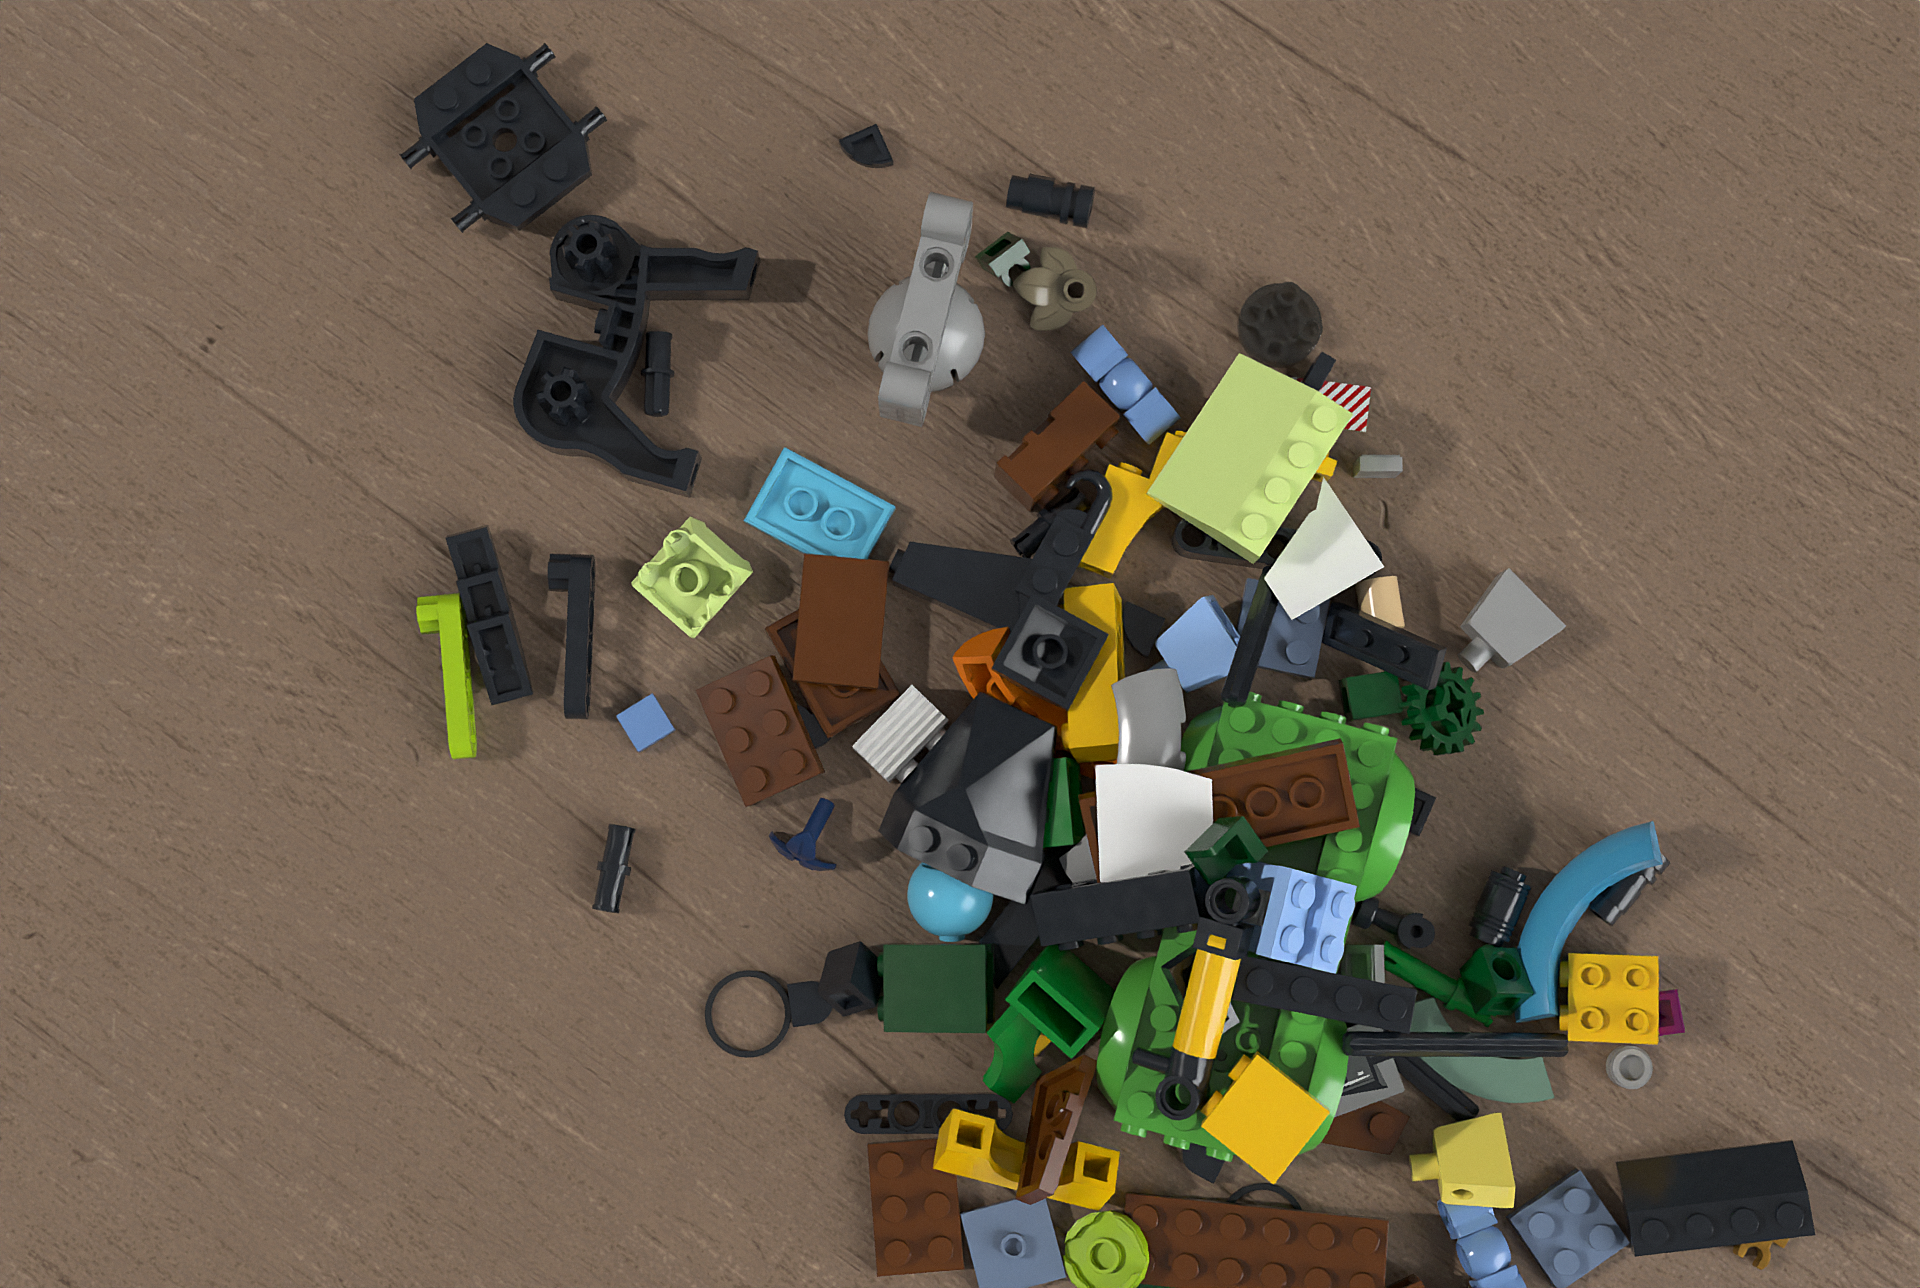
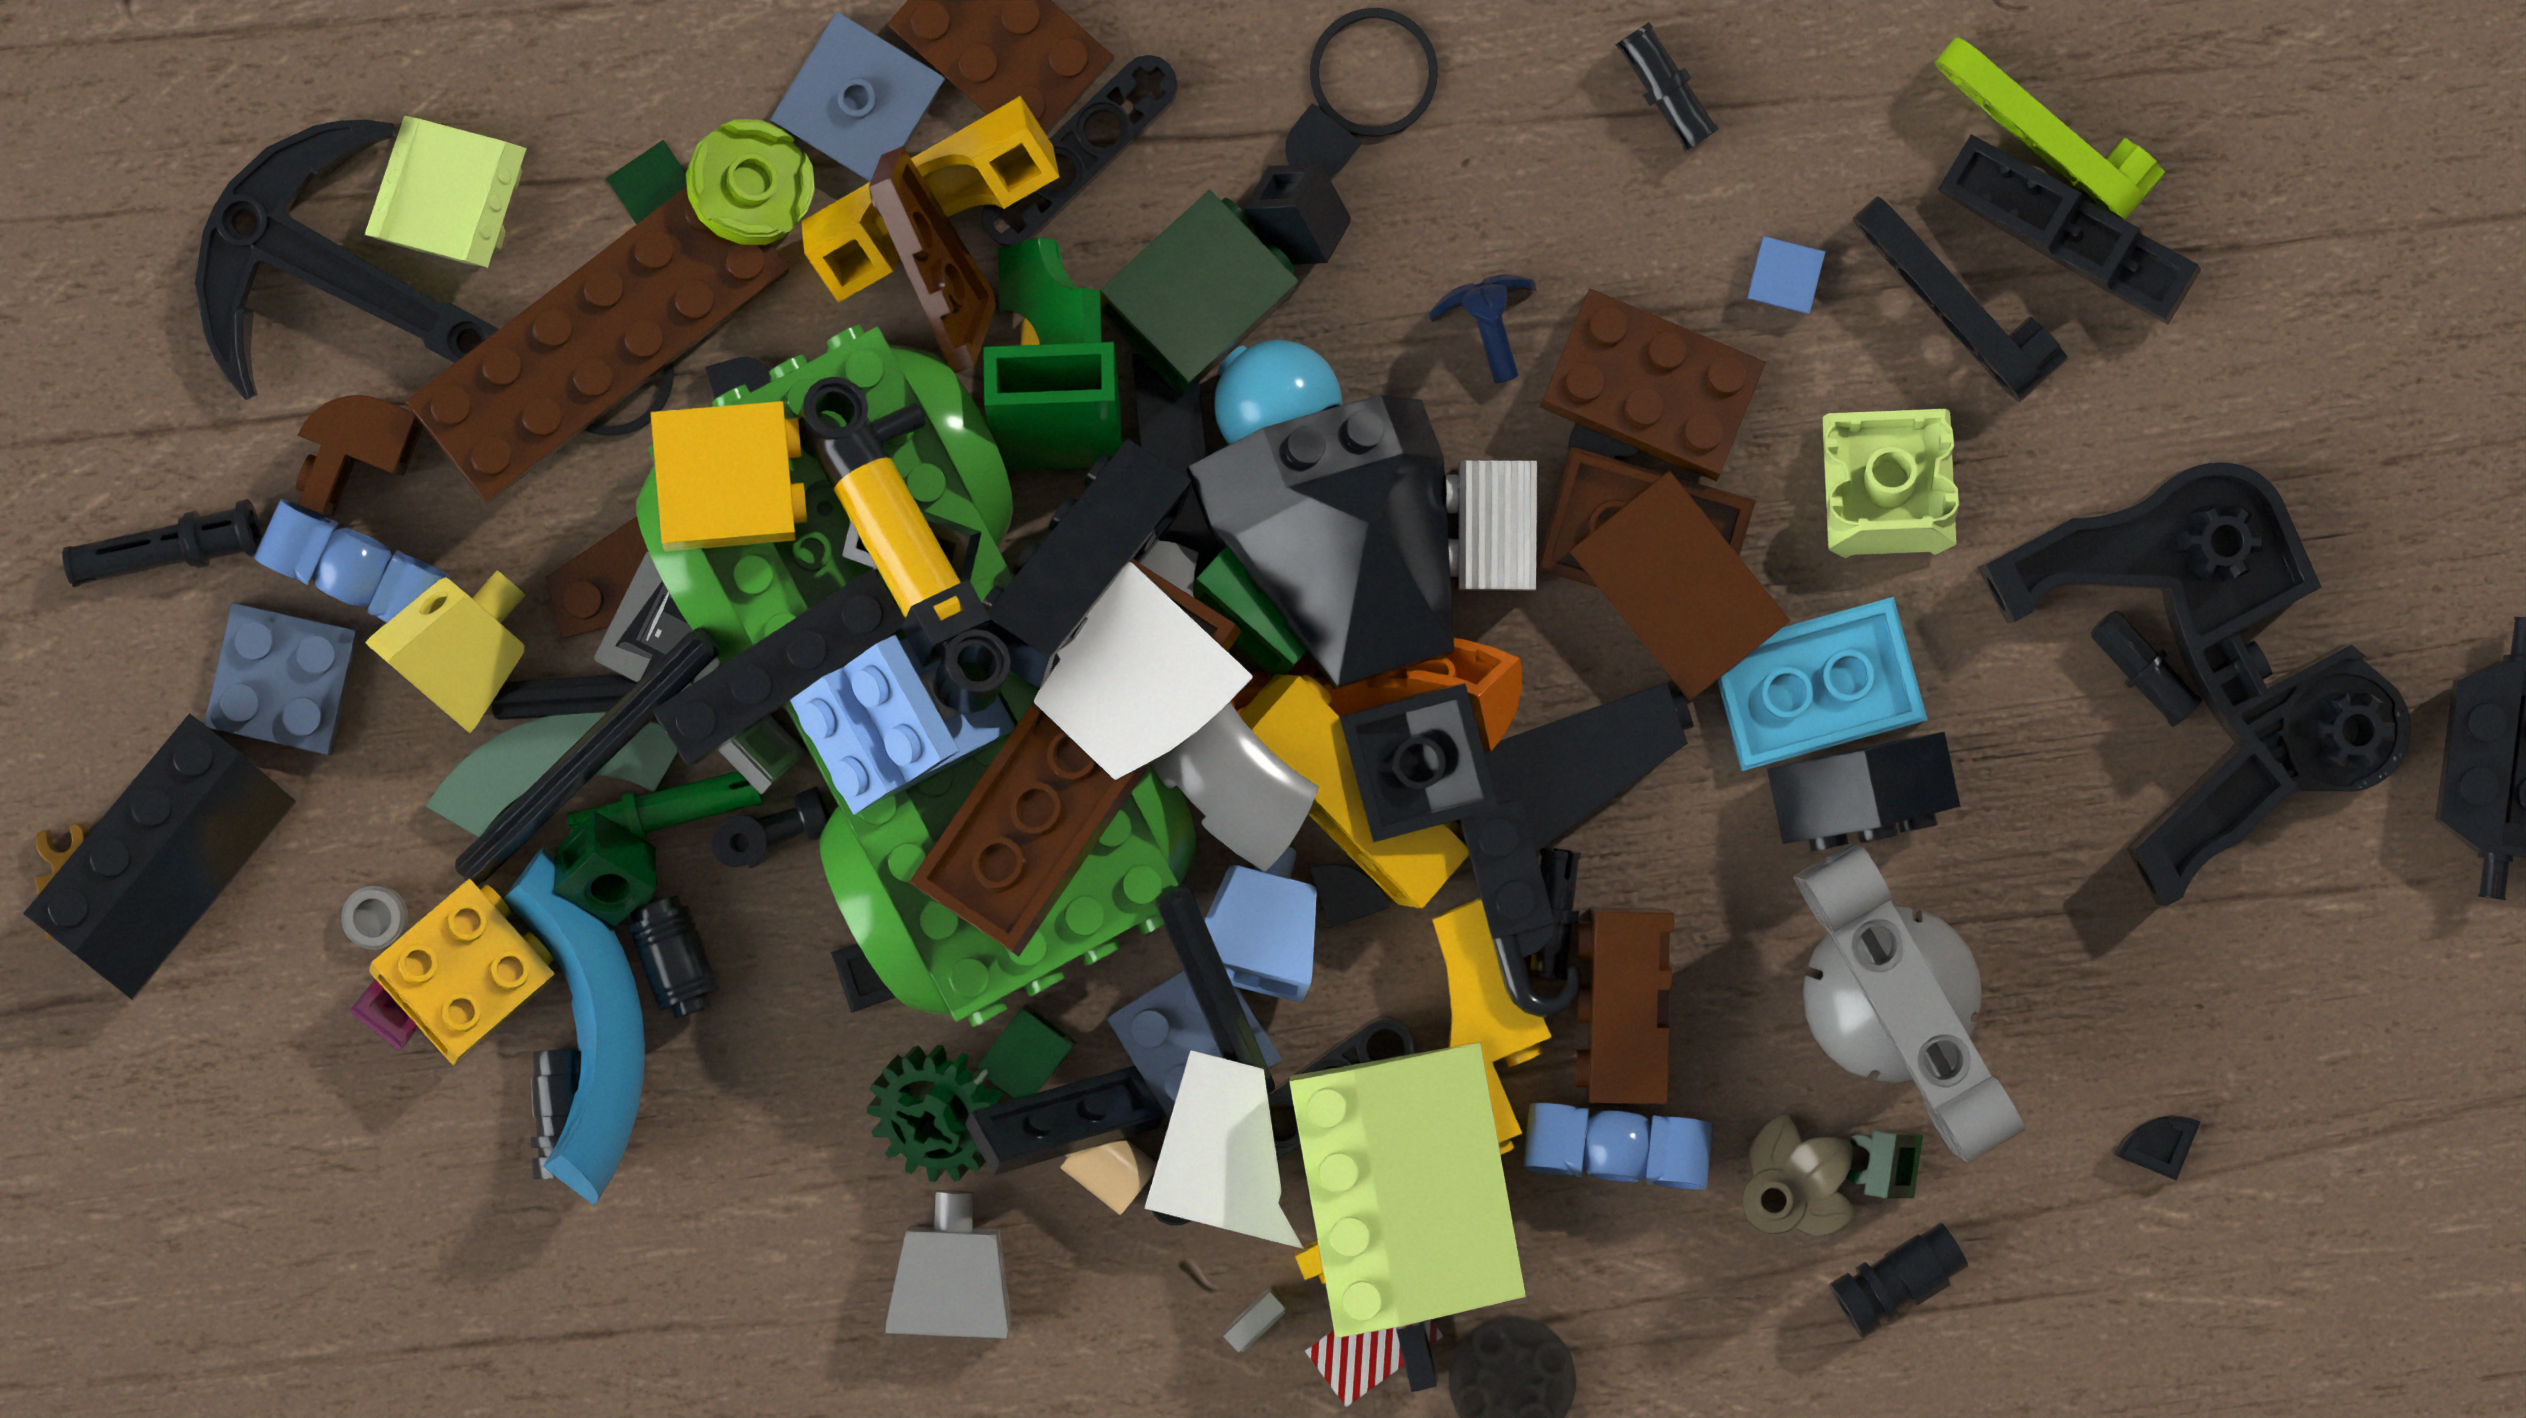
camera: 145 degrees right, 5 degrees up
dark green panel [1184,816,1268,885] -> none
none -> black brick [1767,731,1961,851]

